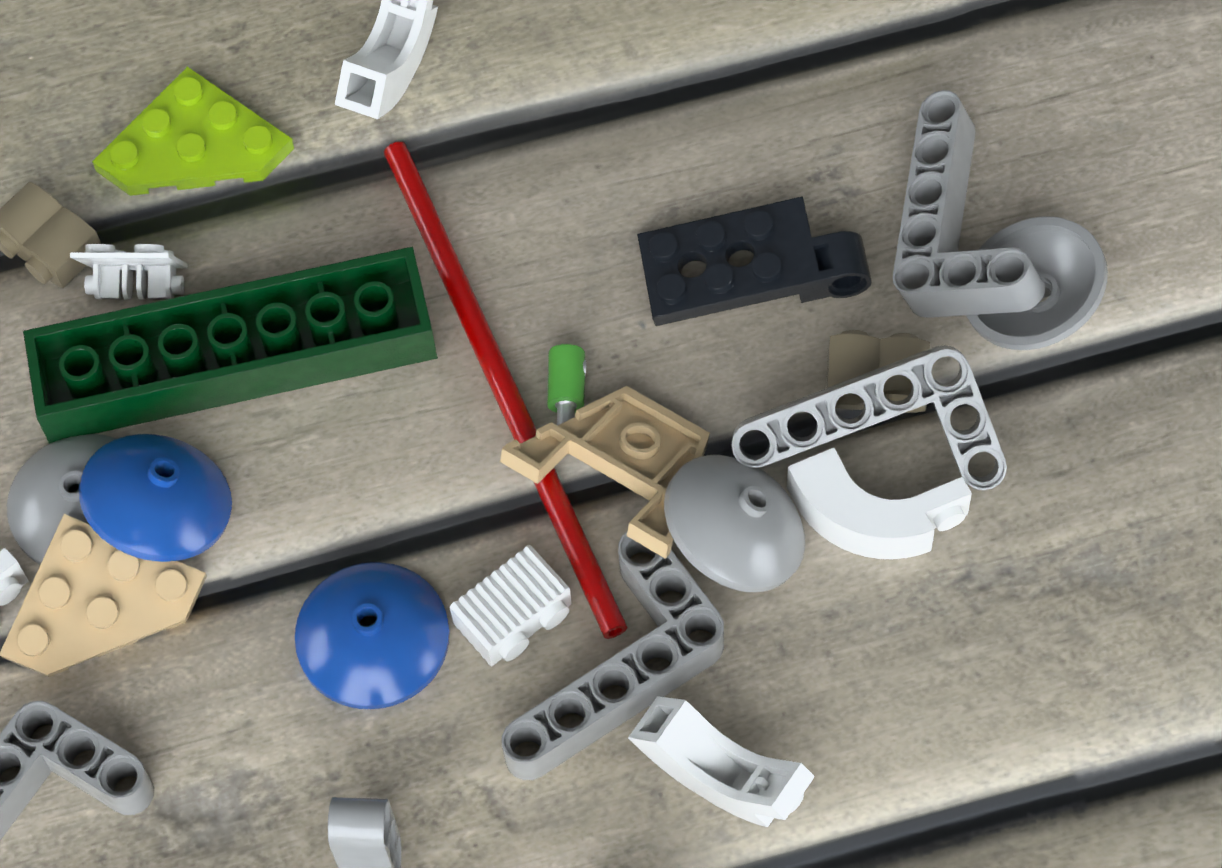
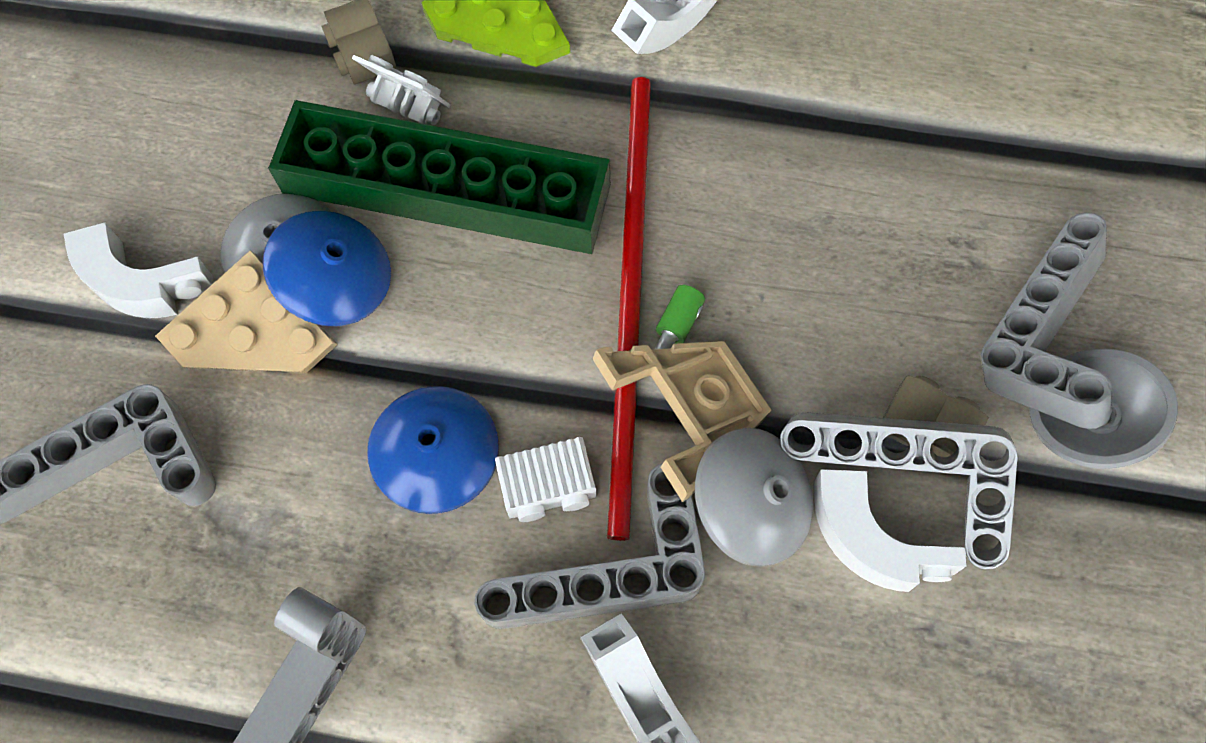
camera: 25 degrees right, 5 degrees up
black hinge [637,196,872,326] -> none

